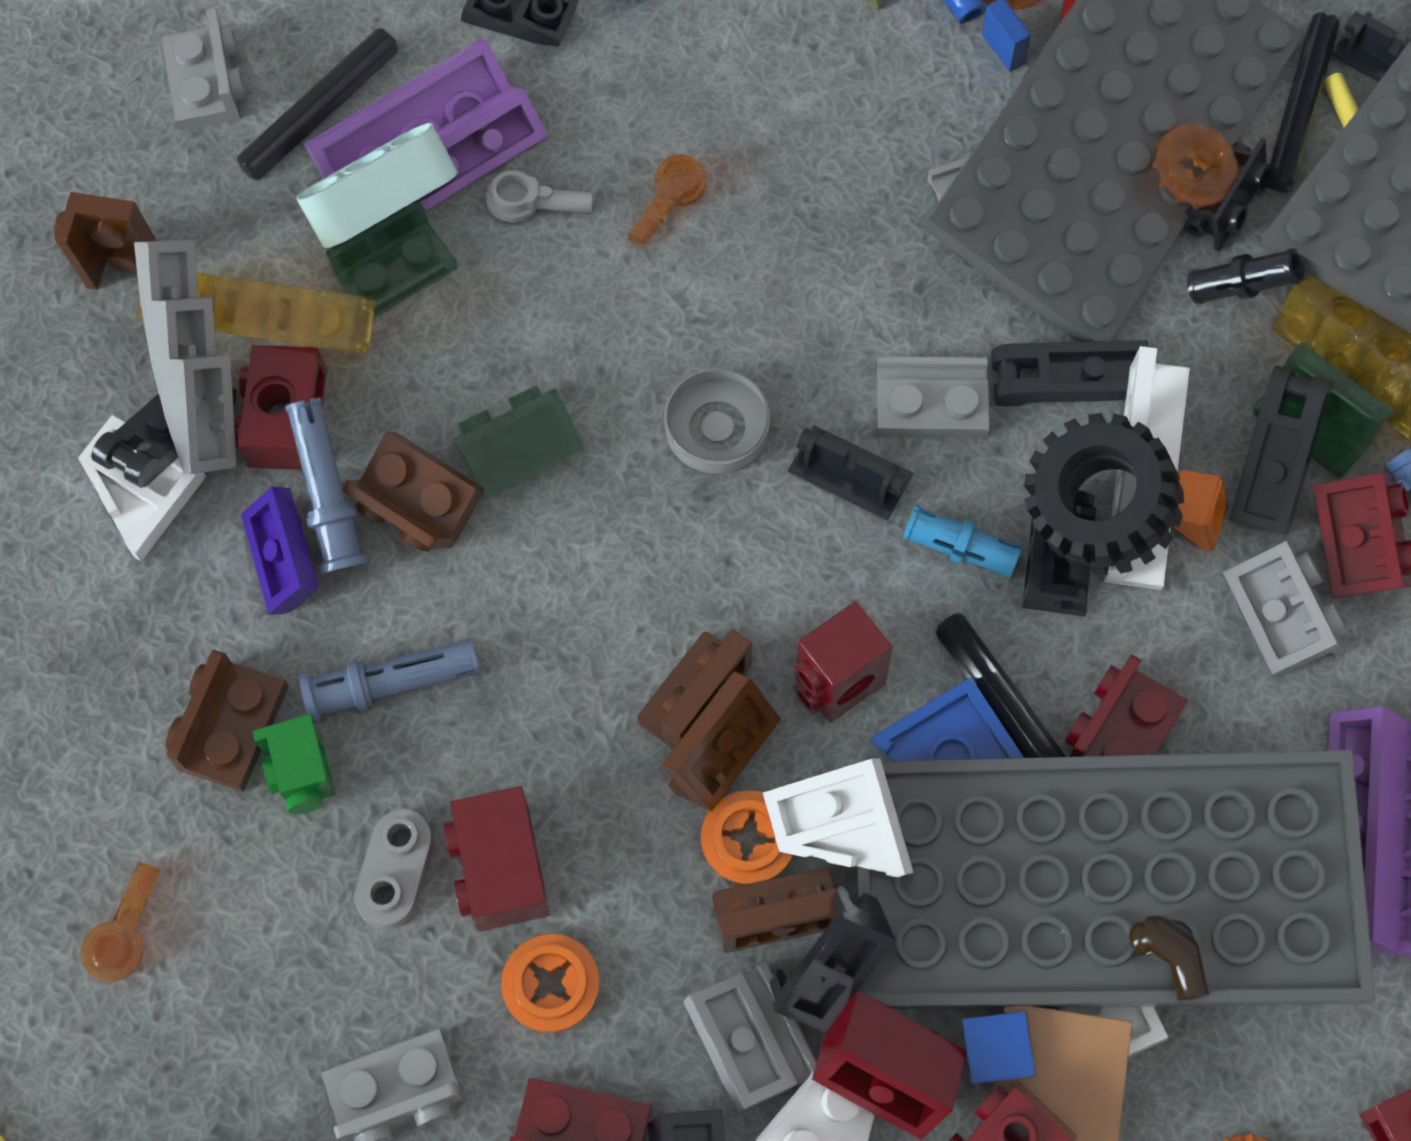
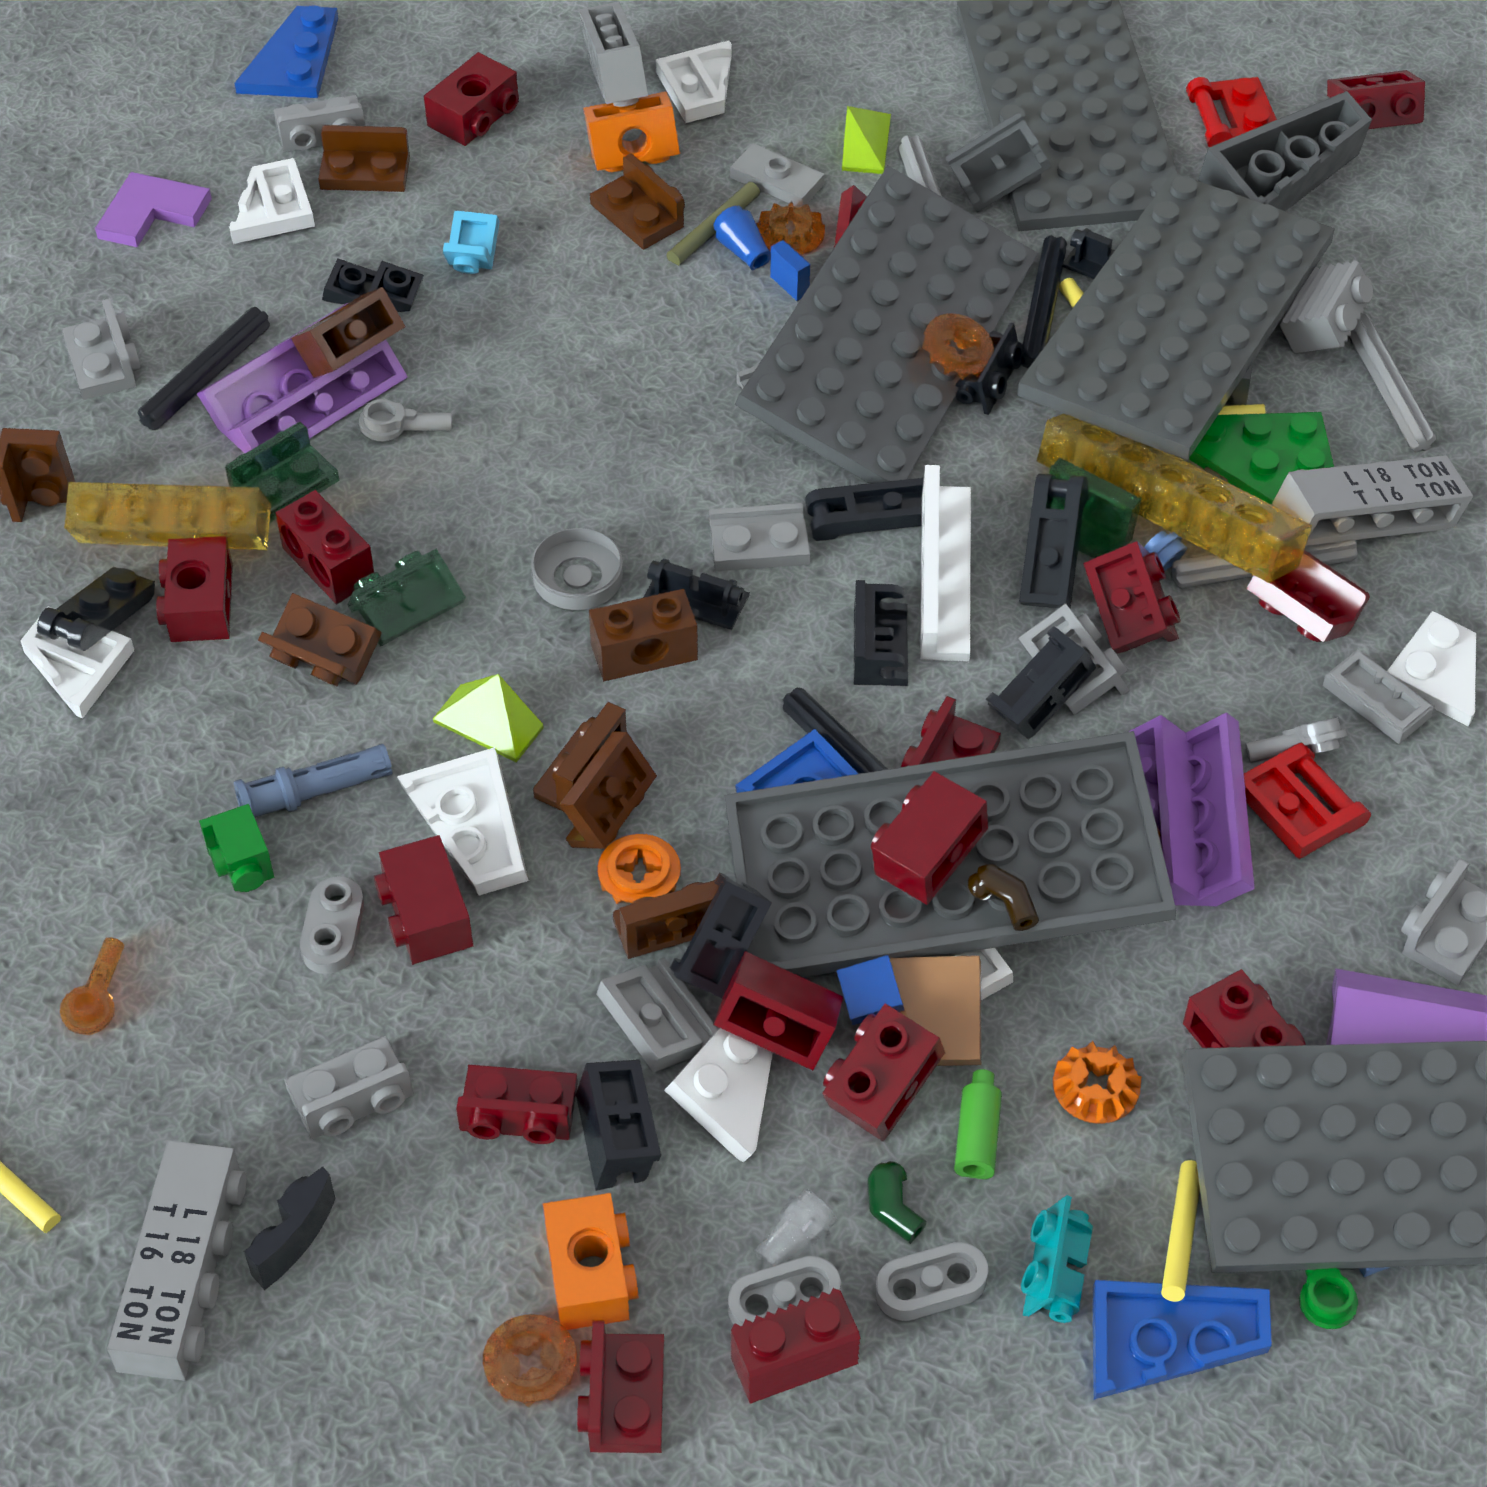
camera: 10 degrees left, 15 degrees down
light grey slope [134,240,237,474] -> none
reddish brown bracket [166,649,289,792] -> none
dark purple plate [241,486,319,614] -> none
sand blue pin [285,398,370,575] -> none
light aqua beam [296,123,458,248] -> none
orange gear [501,934,599,1033] -> none
clear orange plate [627,154,707,248] -> none
white wing [763,758,913,877] -> none
dark red brick [793,601,893,723] -> none
dark azure pin [902,505,1022,579] -> none
black tyre [1024,413,1184,575] -> none
orange slope [1173,470,1229,552] -> none
black pin [1187,248,1305,304] -> none
none -> dark red brick [275,490,376,604]
none -> reddish brown brick [291,287,406,378]
none -> white wing [397,747,529,896]
none -> slope [433,674,544,763]
none -> reddish brown brick [589,589,698,682]
none -> dark red brick [871,771,988,905]
none -> black hinge [986,626,1096,740]

